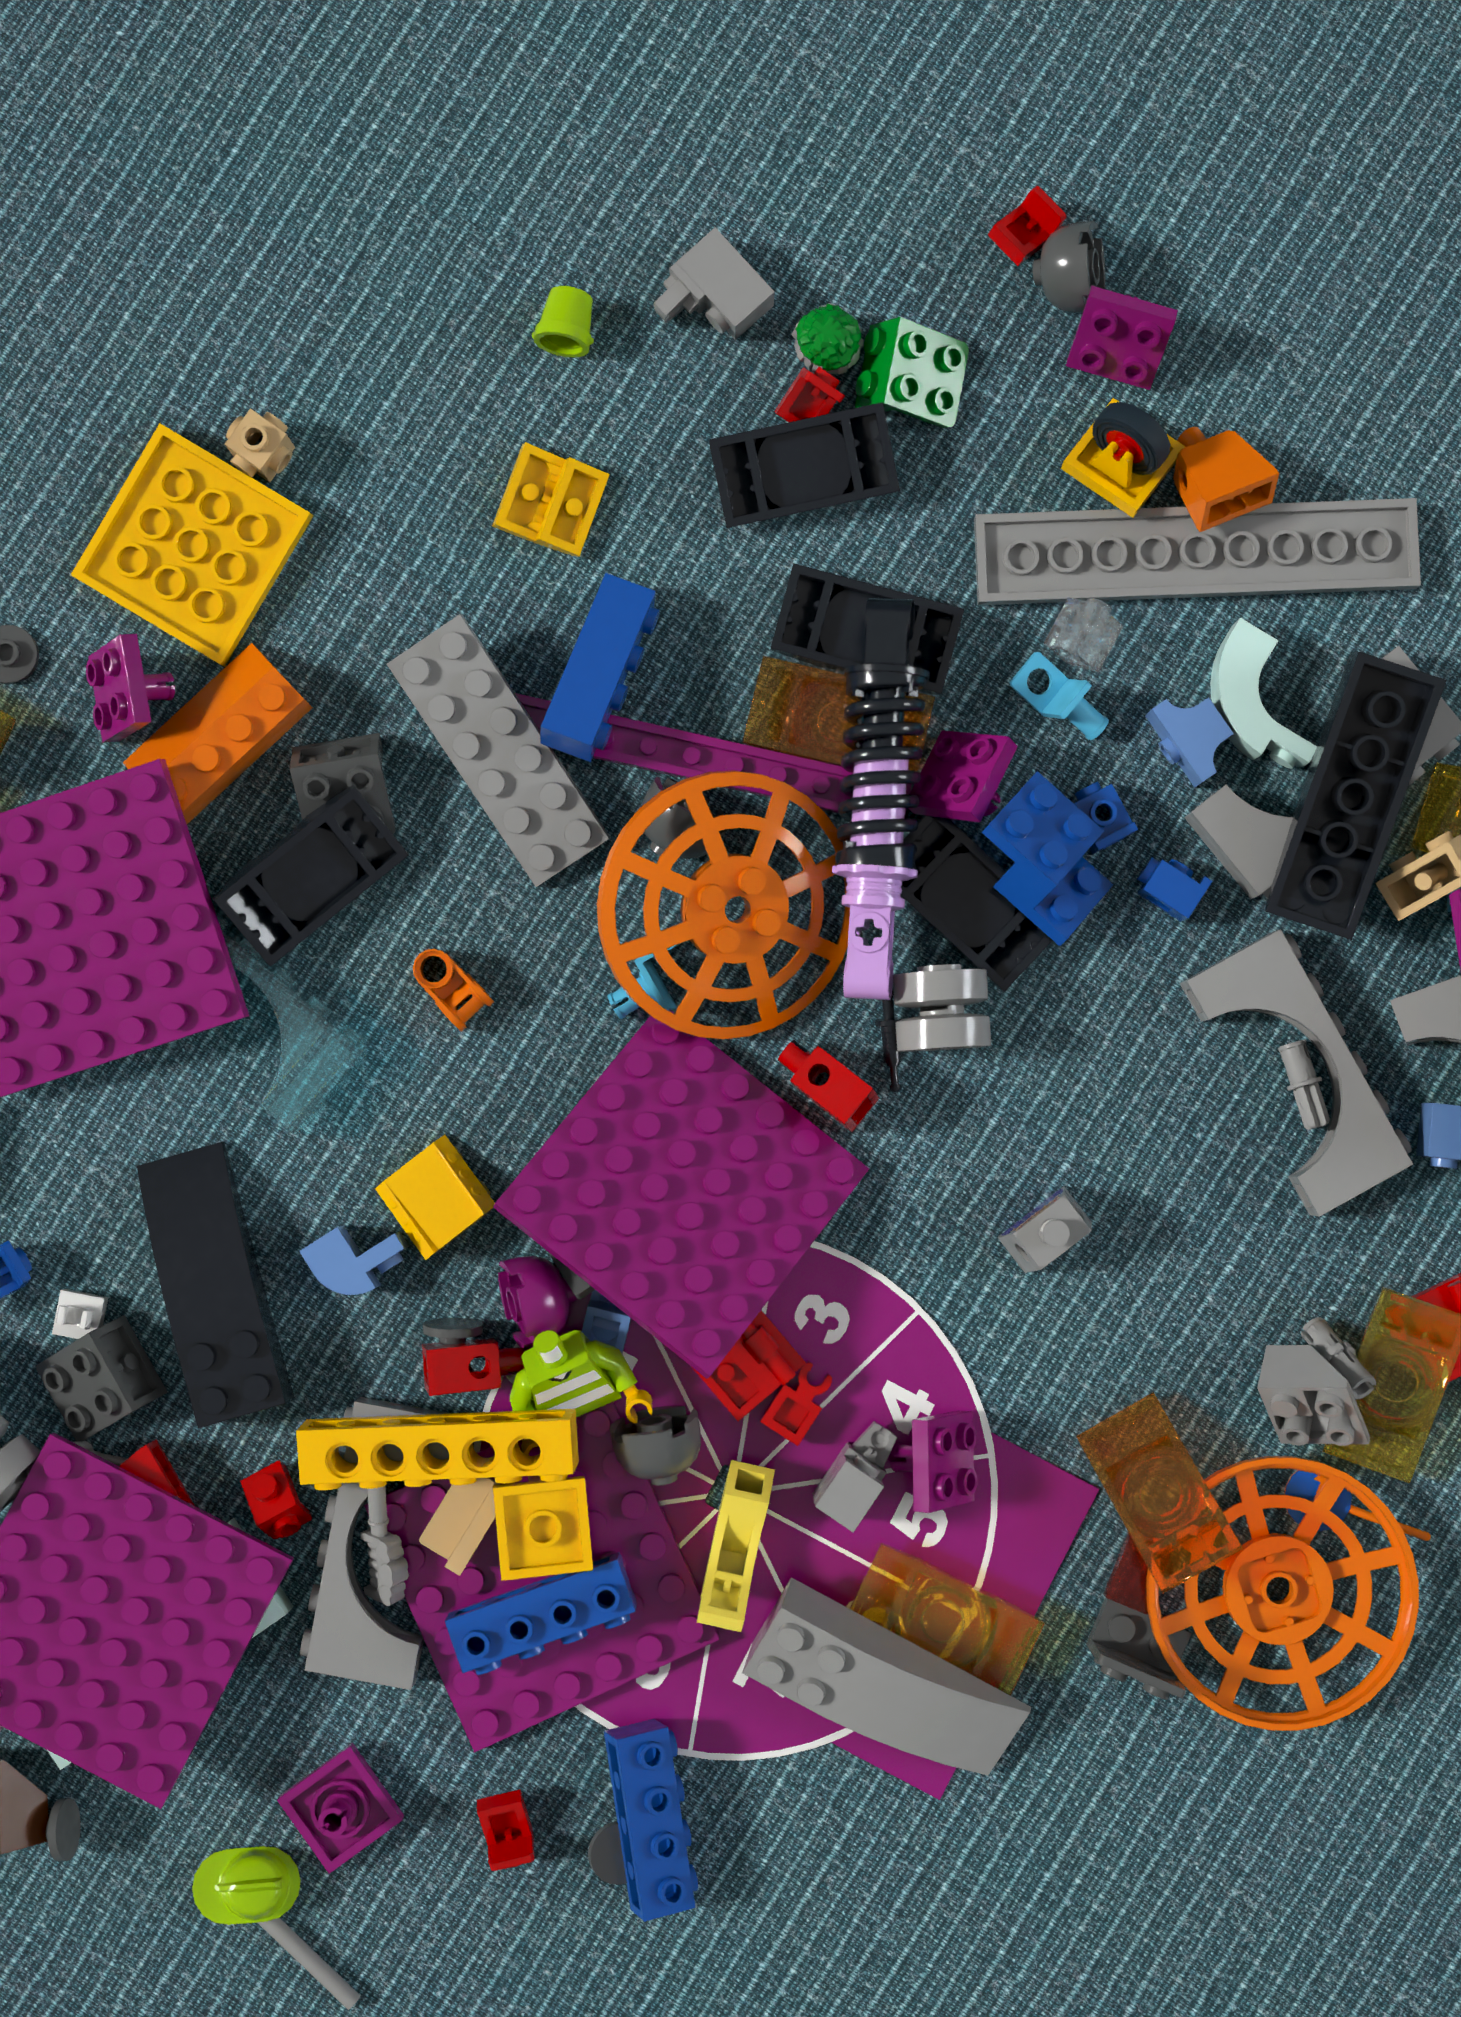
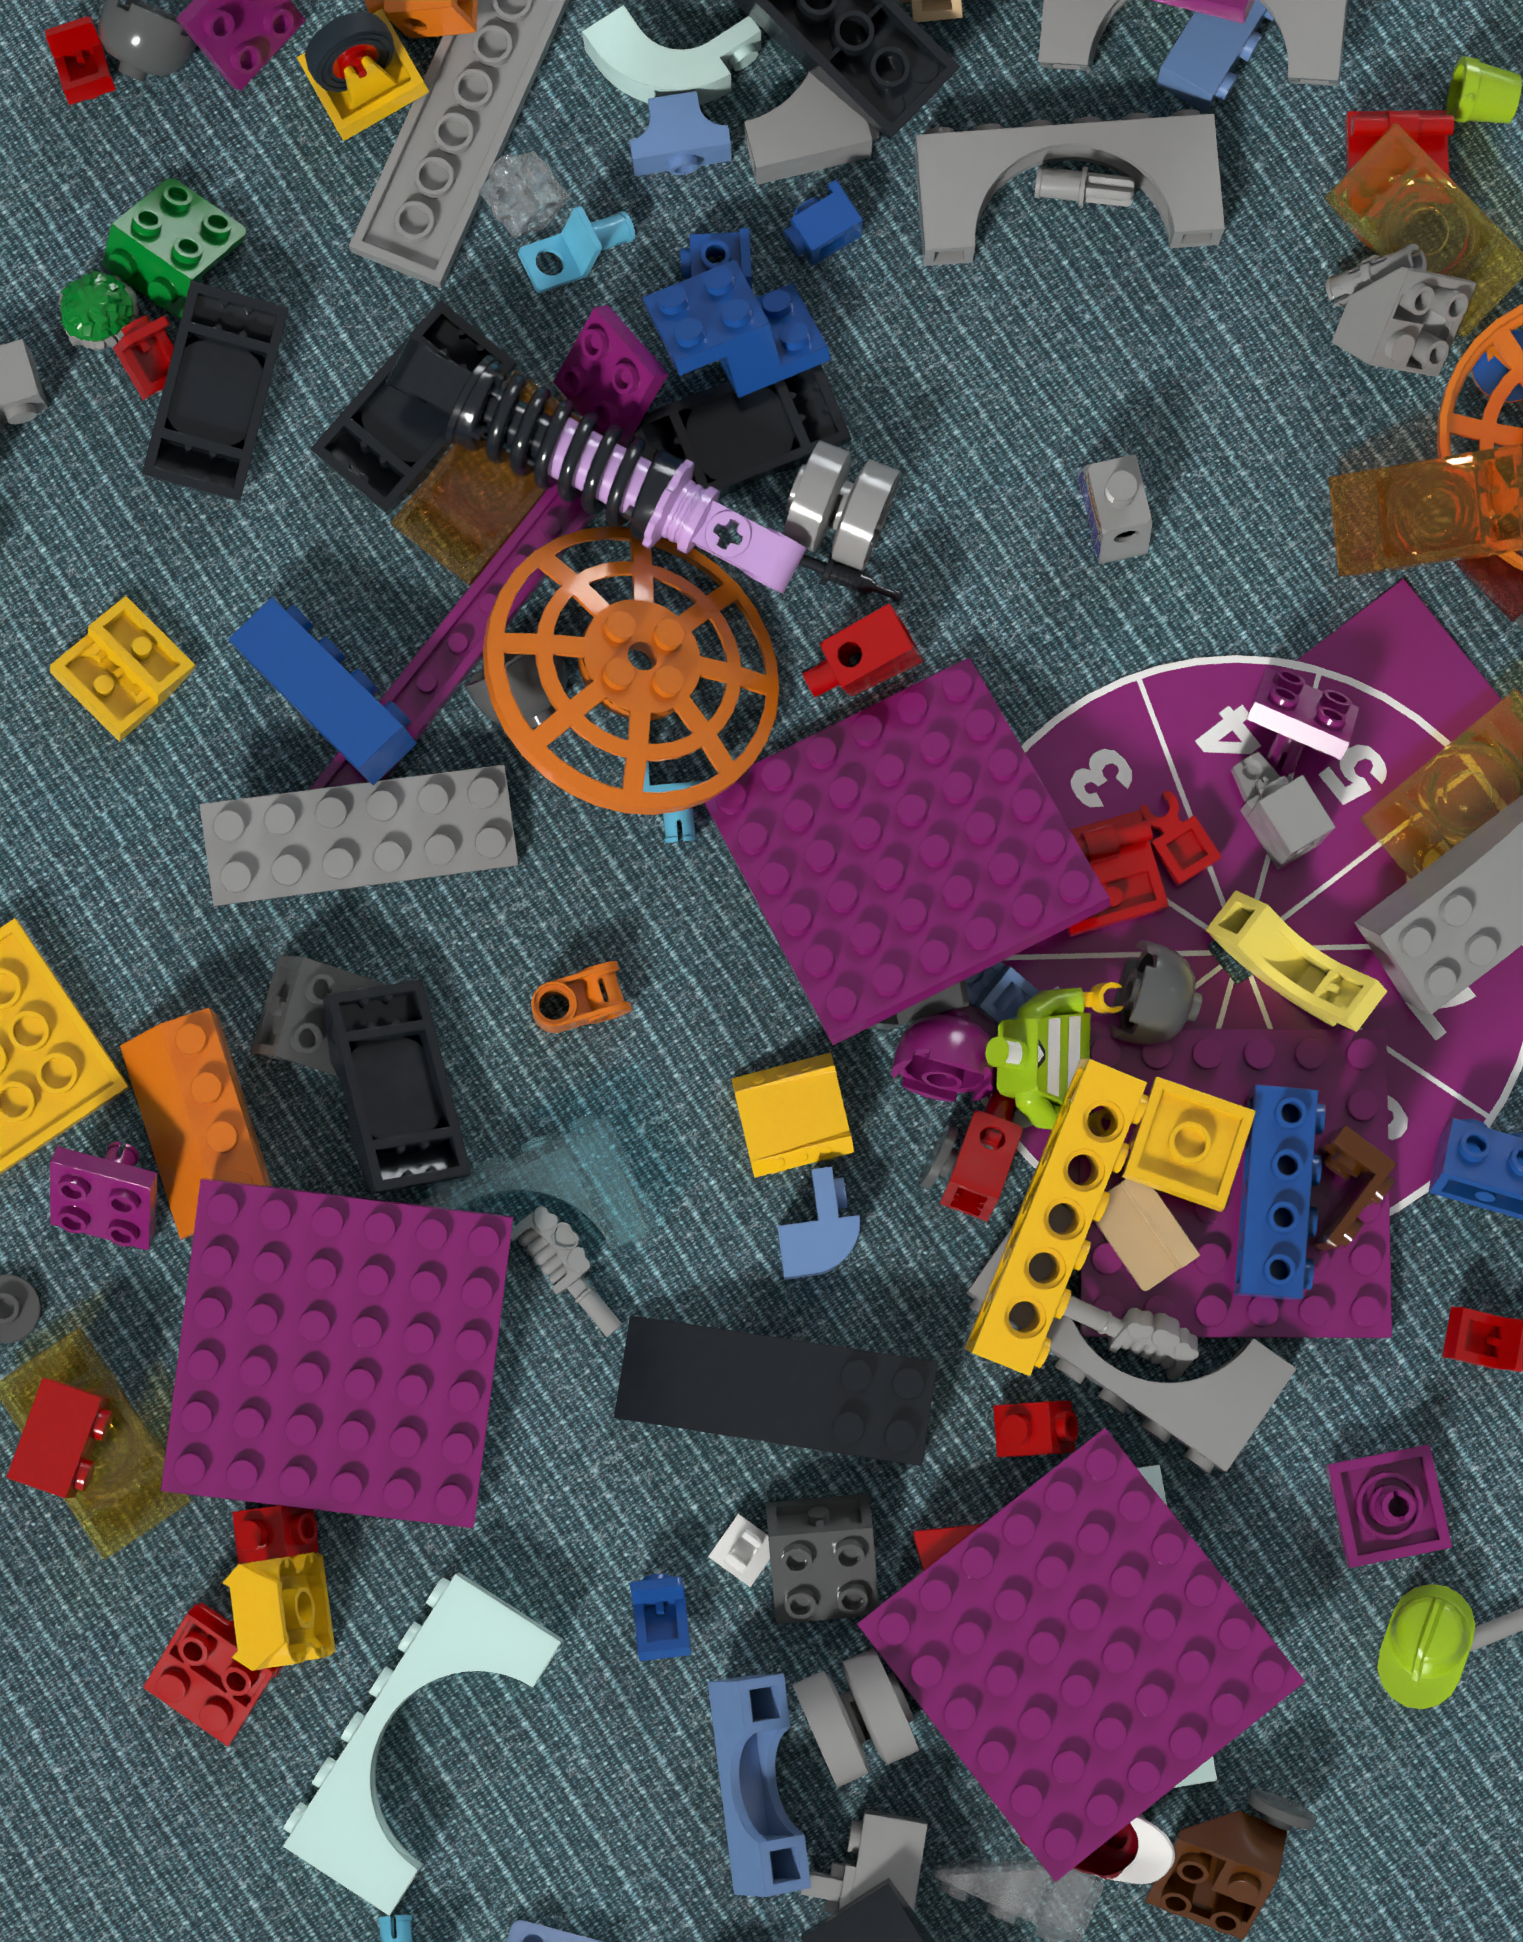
camera: 65 degrees left, 5 degrees down
none -> light grey piece [511,1206,623,1337]
none -> reddish brown bracket [1311,1125,1397,1252]

